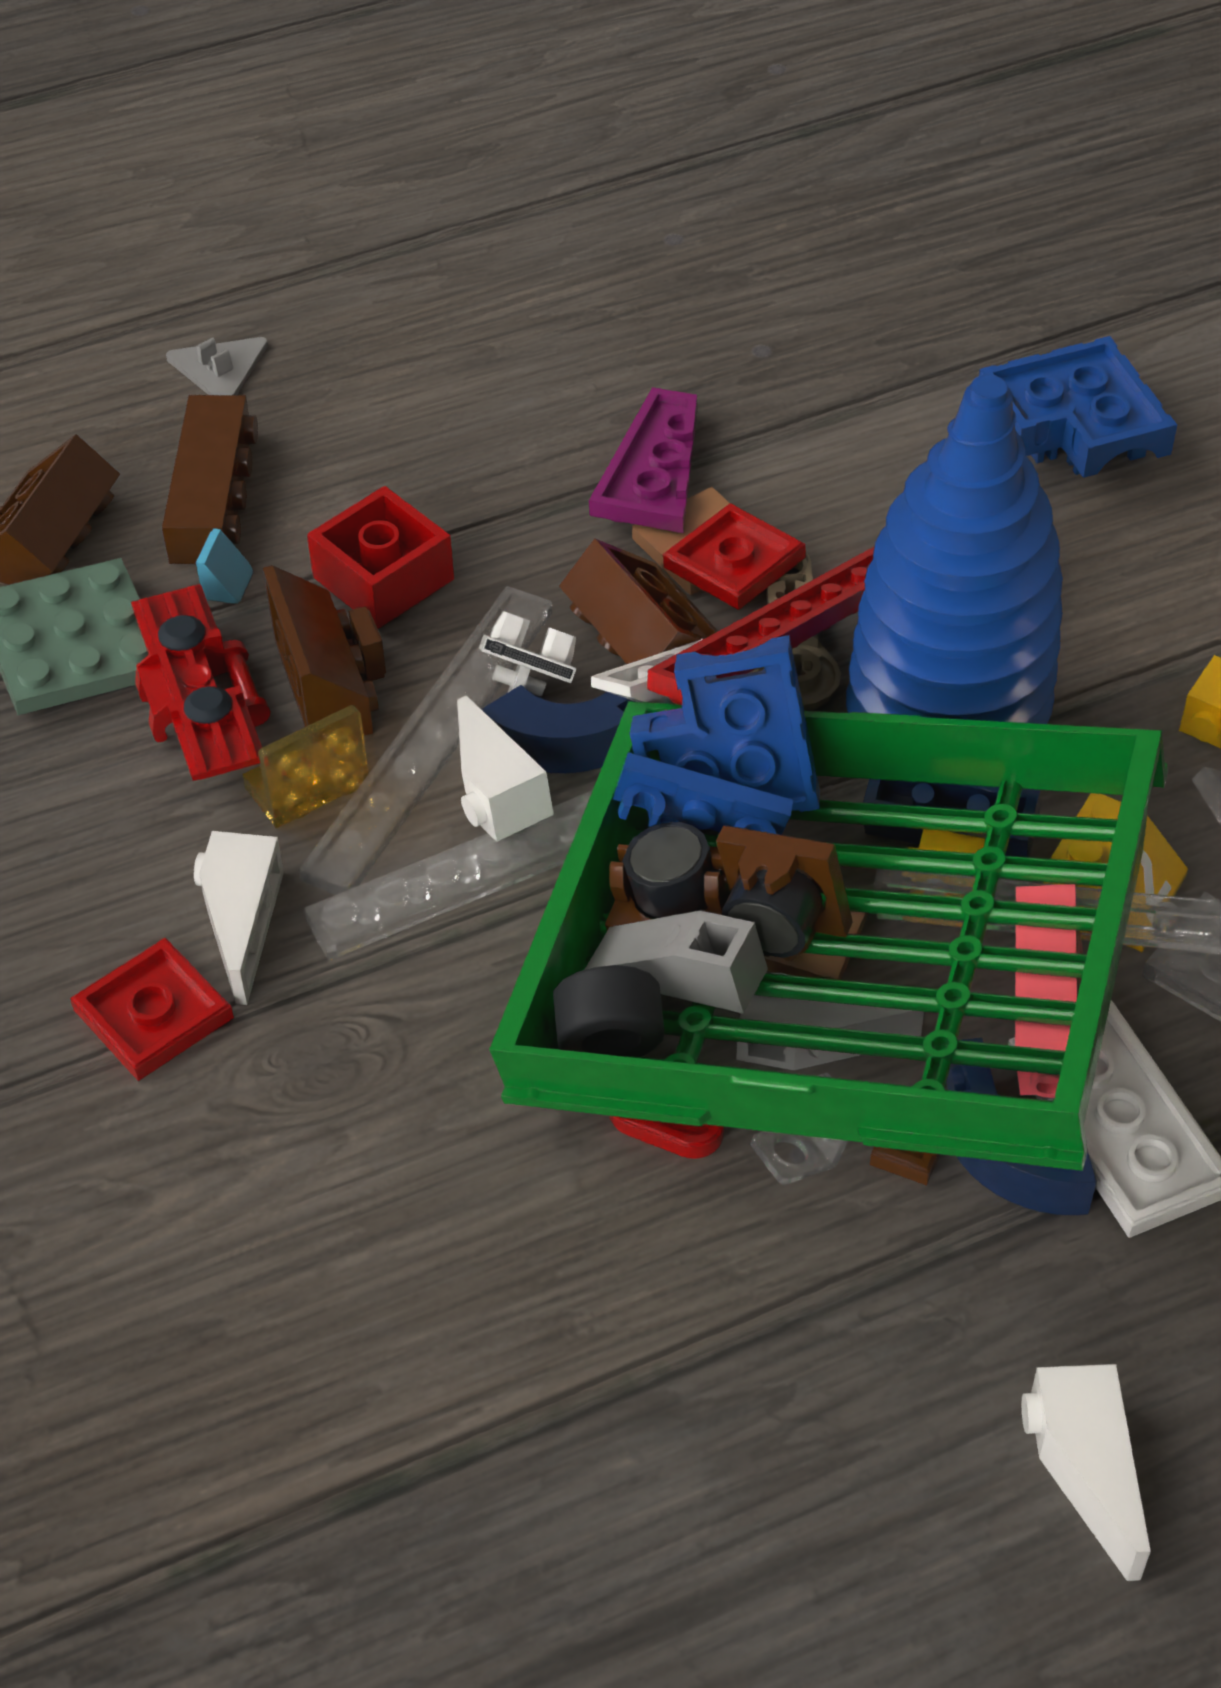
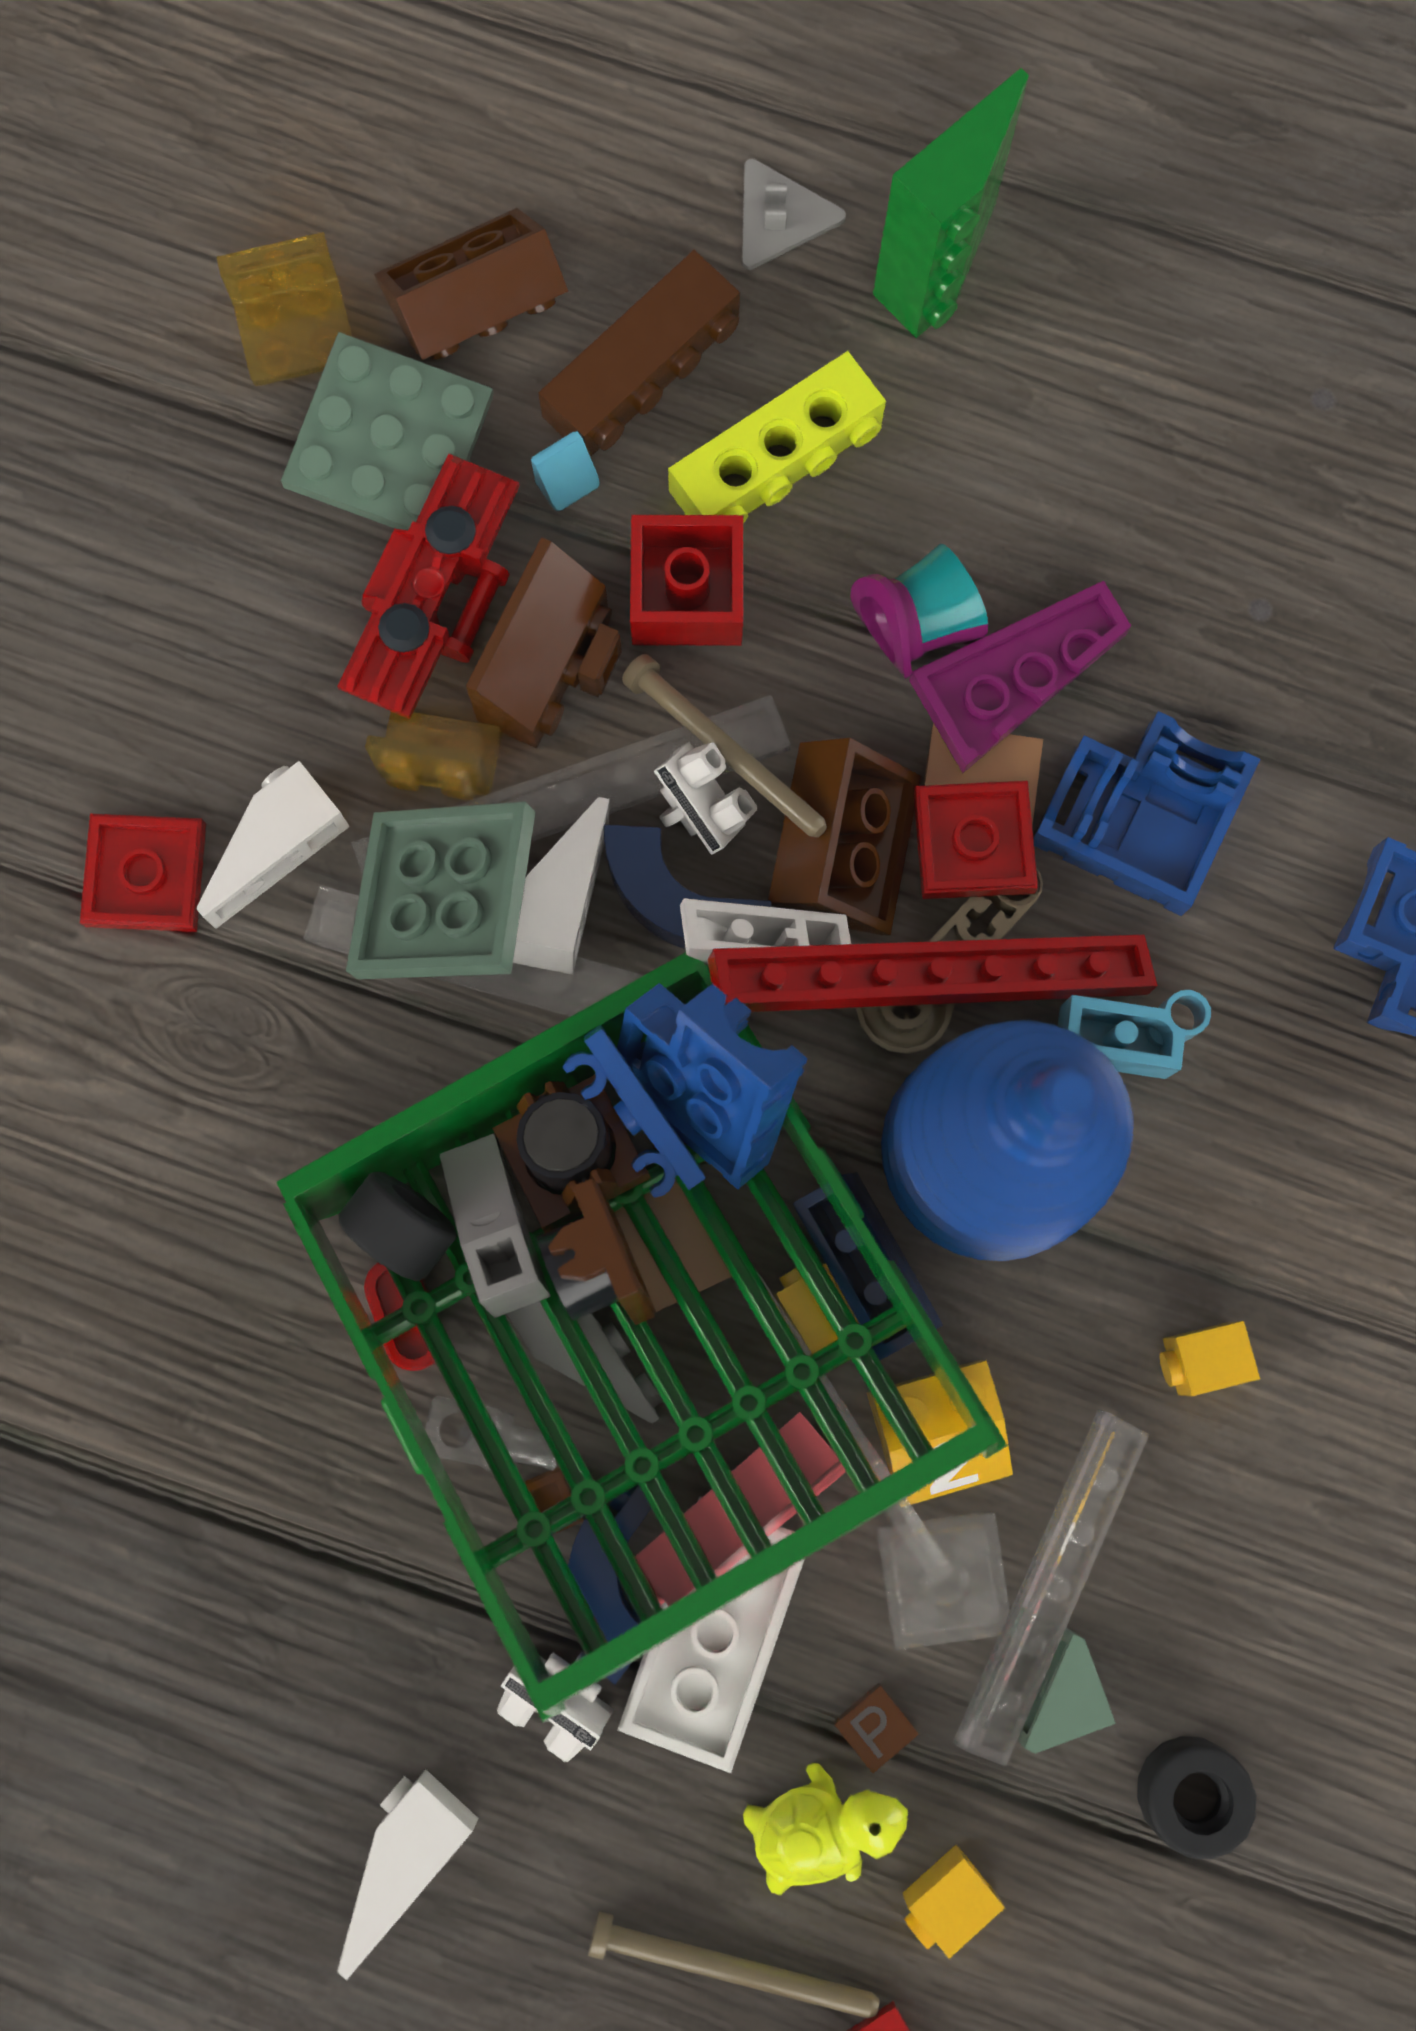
camera: 40 degrees right, 30 degrees up
none -> sand green plate [346,802,535,979]
none -> white hips [497,1651,614,1762]
none -> dark tan bar [622,654,827,837]
none -> neon yellow brick [668,351,886,523]
none -> hat [850,543,988,679]
none -> green slope [873,68,1029,338]
none -> blue piece [1033,711,1260,916]

